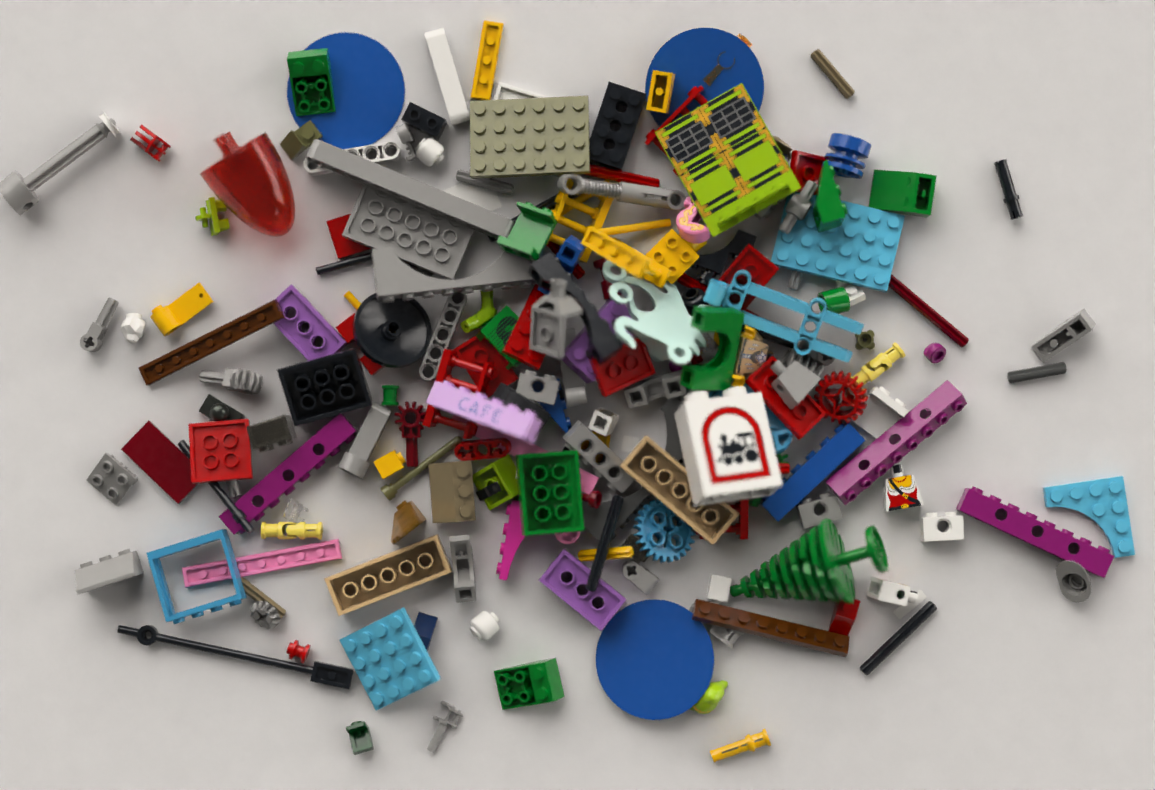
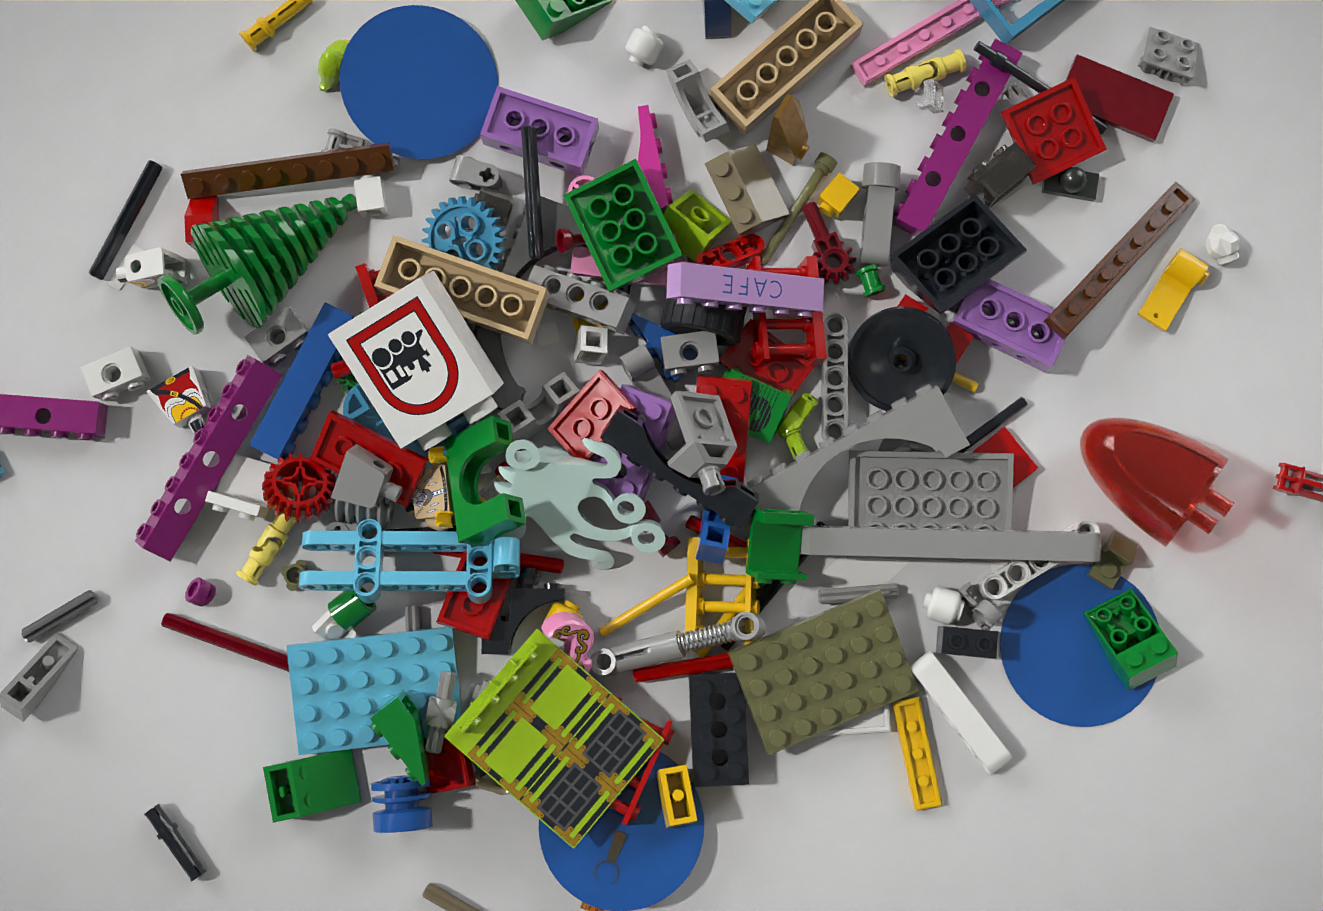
camera: 155 degrees right, 5 degrees down
light grey connector [80,298,119,352] -> none
lime hips [195,197,230,236] -> none
light grey gear [199,368,263,395] -> none
black sticker [476,482,501,501] -> none
yellow axle [578,546,634,562] -> none
yellow fence [581,225,671,288] -> none
yellow bracket [646,229,699,284] -> none
black head [681,287,709,316] -> none

